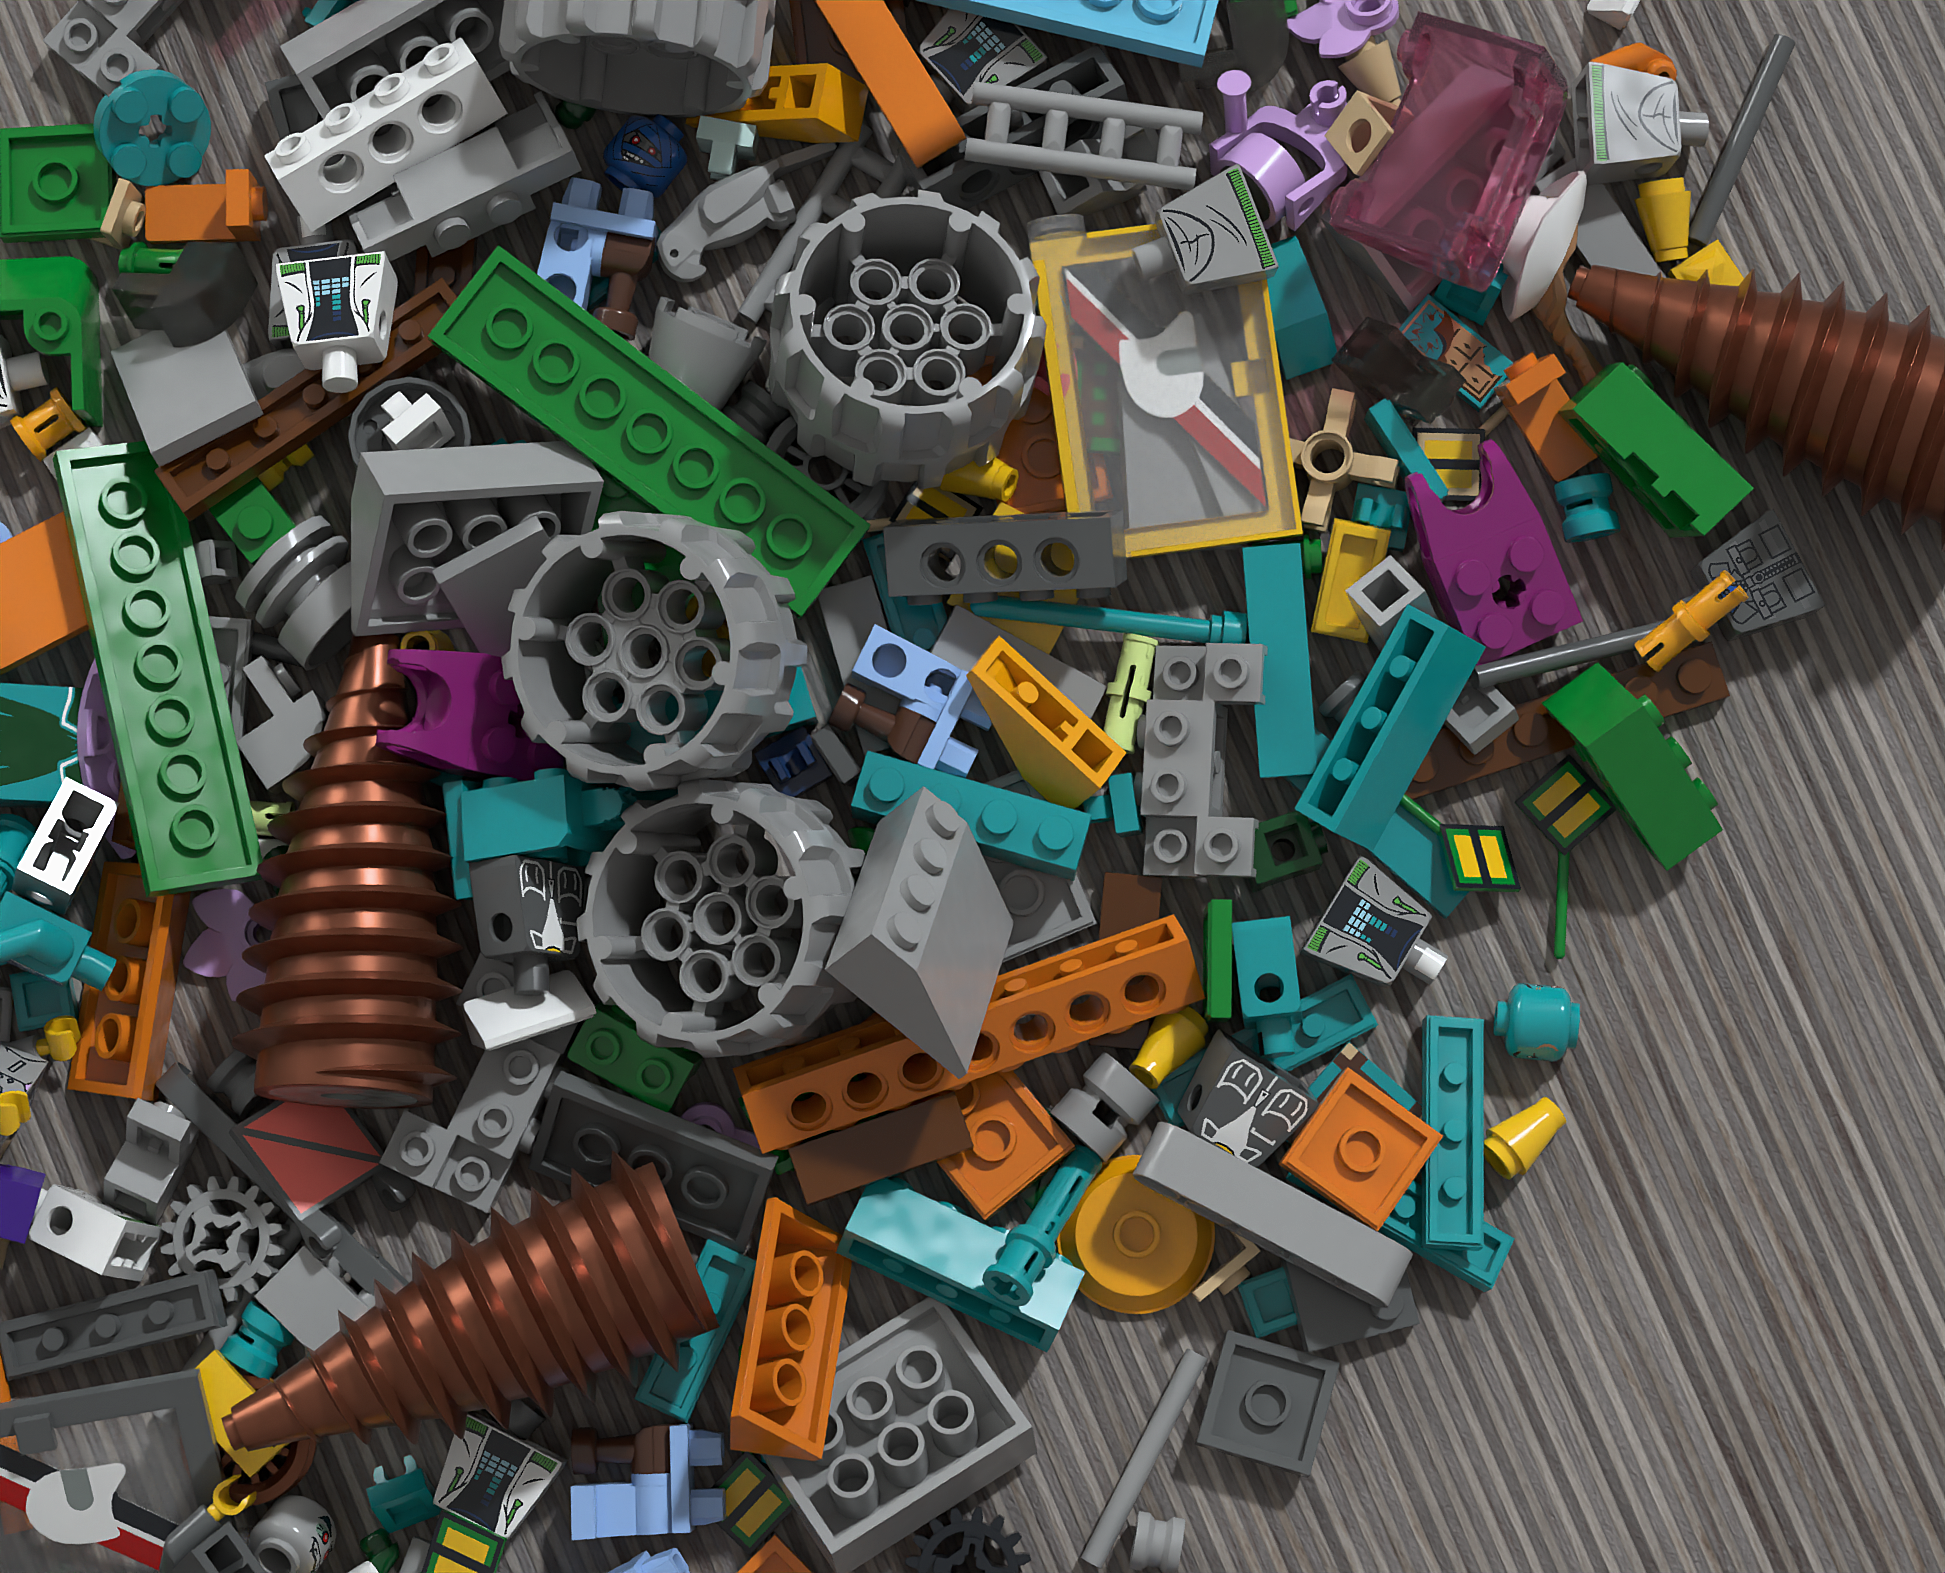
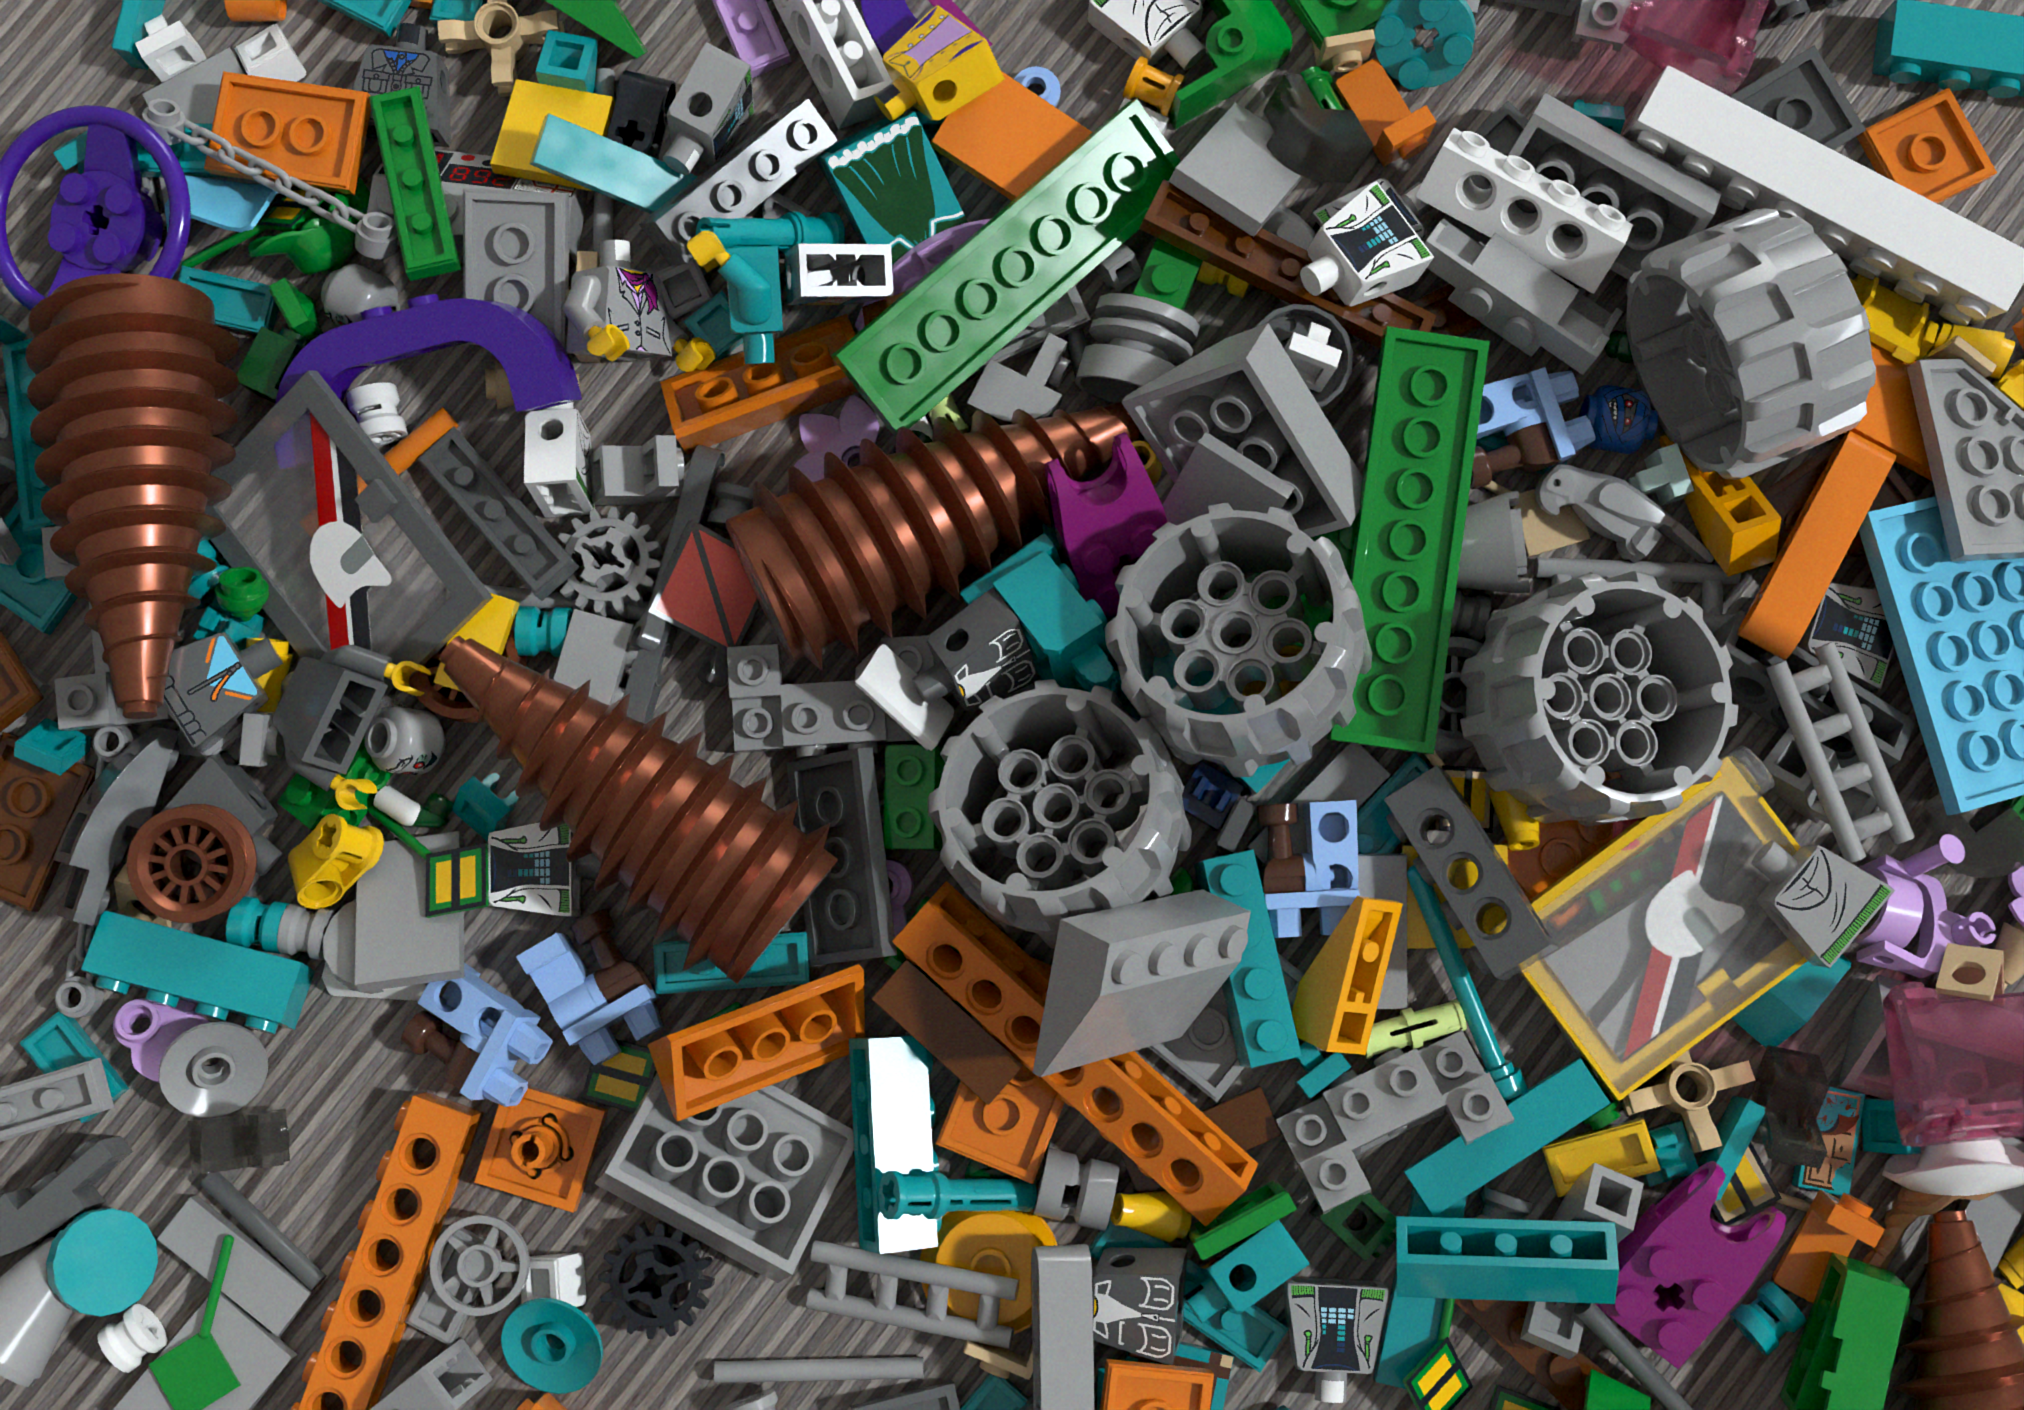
camera: 60 degrees right, 0 degrees up
none -> light grey bar [806,1240,1019,1349]
none -> tan piece [1482,480,1590,557]

